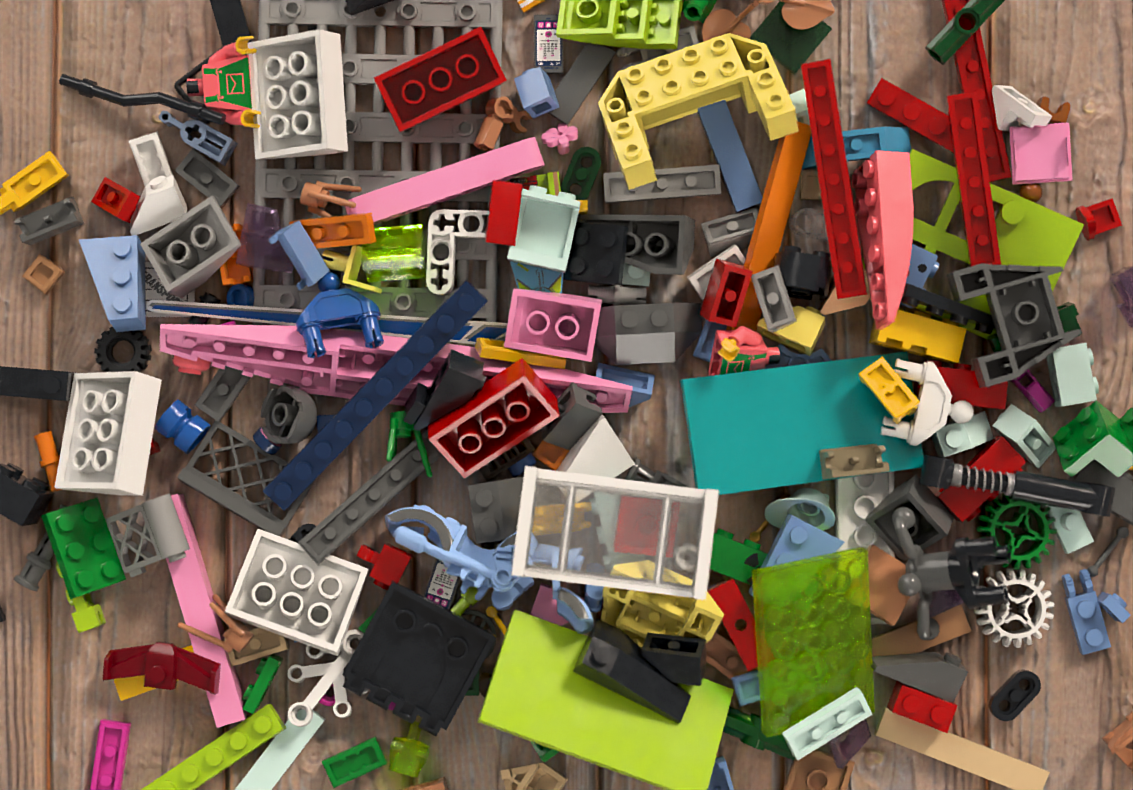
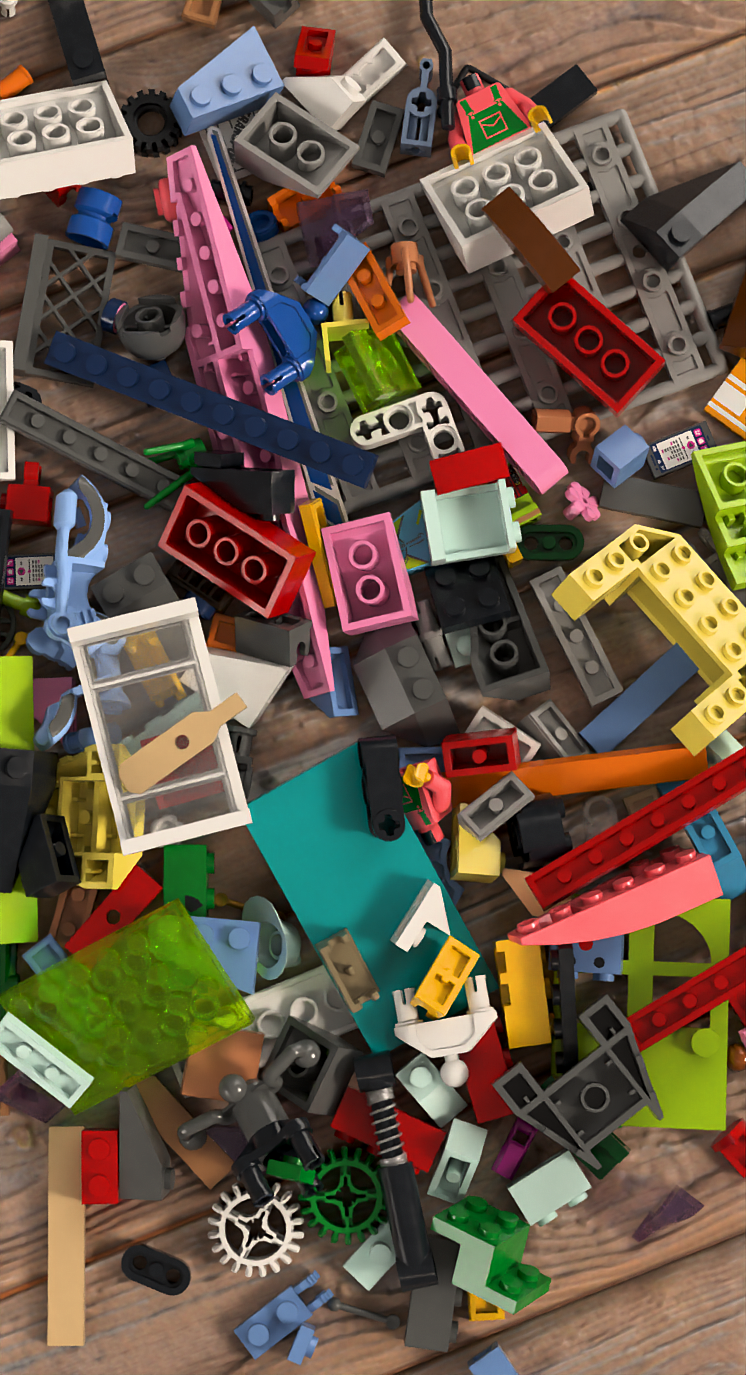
camera: 65 degrees right, 5 degrees down
none -> tan piece [119,692,247,794]
none -> green plate [266,1155,316,1185]
none -> black piece [357,734,405,842]
none -> white slope [390,879,450,952]
none -> reddish brown slope [481,187,581,293]

